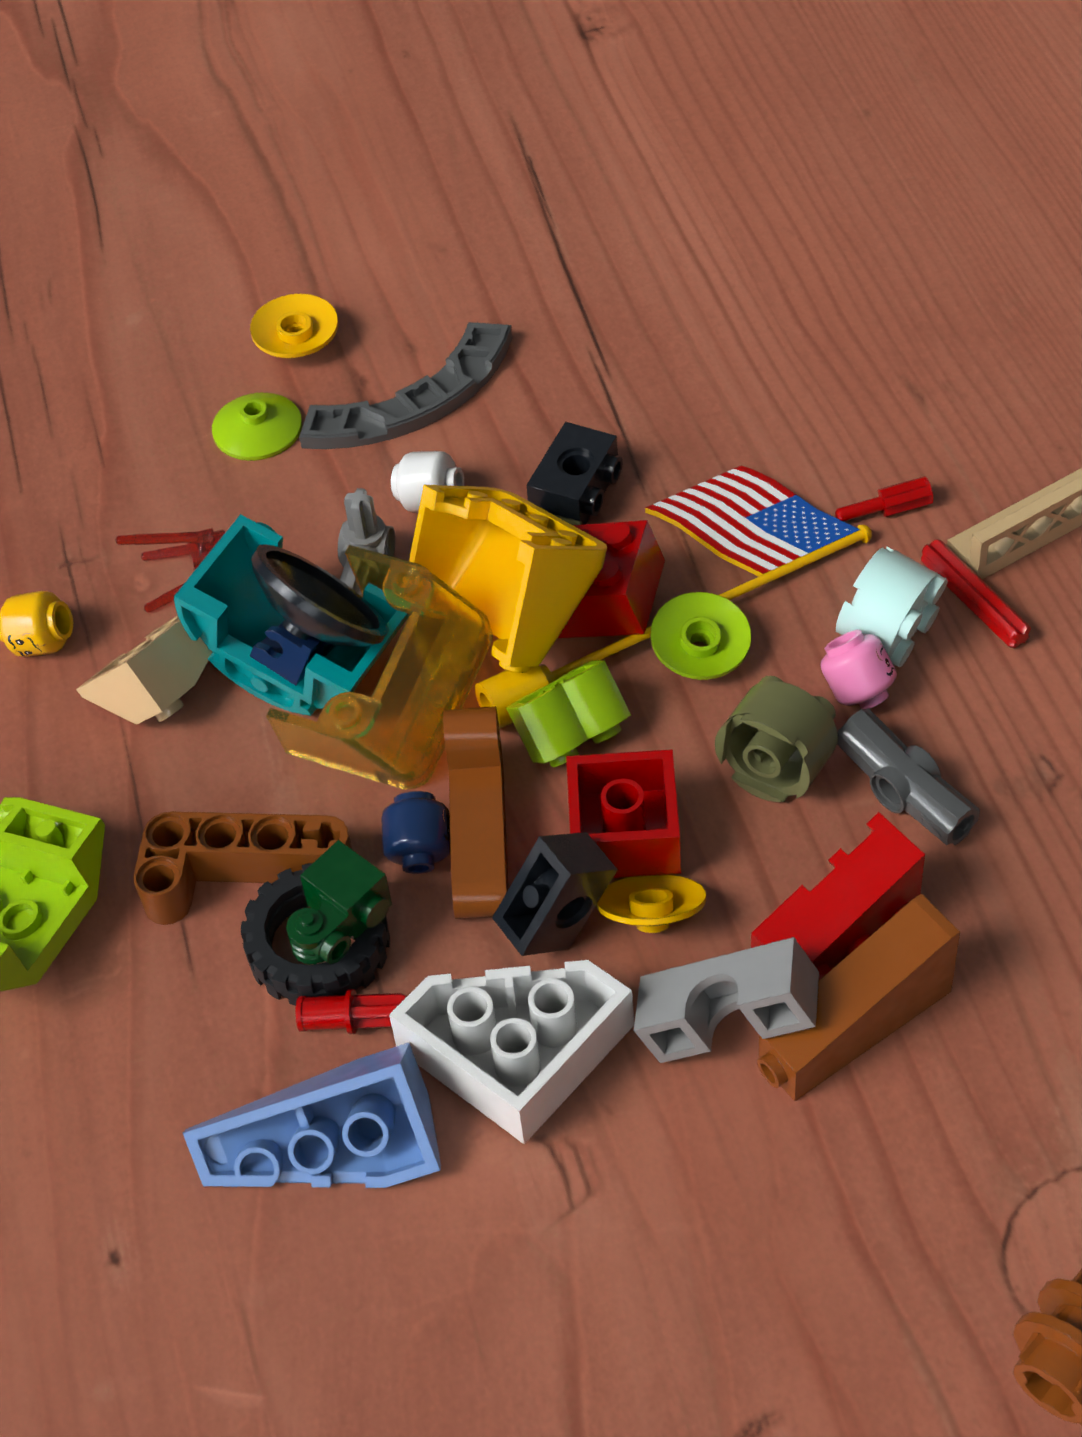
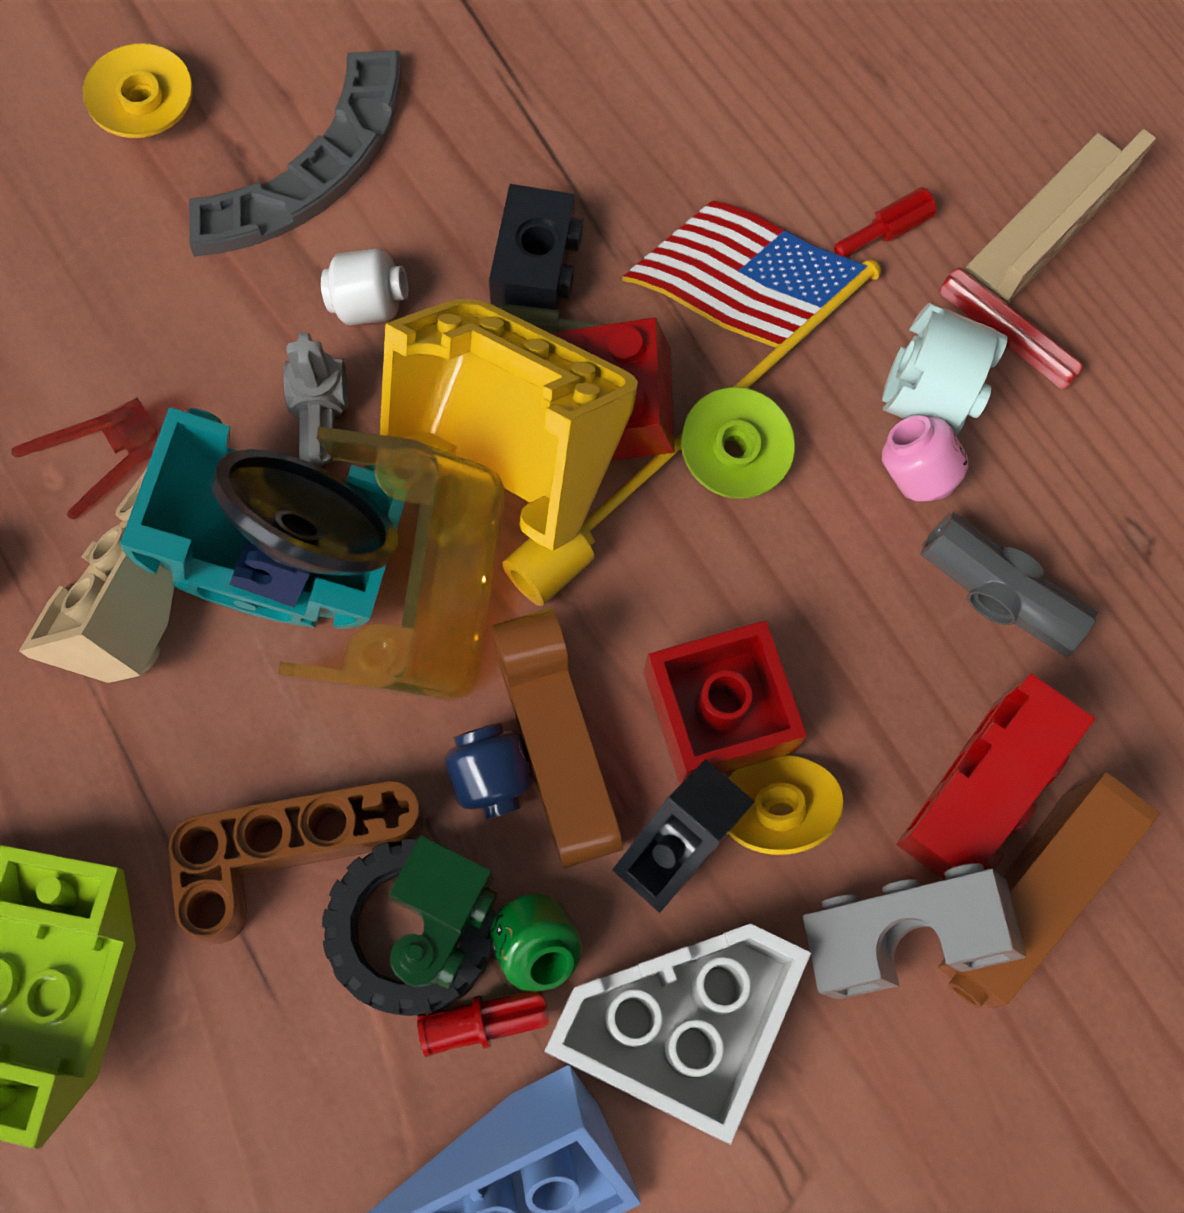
camera: 25 degrees left, 20 degrees up
lime dish [212,392,302,461] -> none
lime brick [506,660,631,767] -> none
olive brick [715,676,838,802] -> none
none -> green head [490,893,582,992]

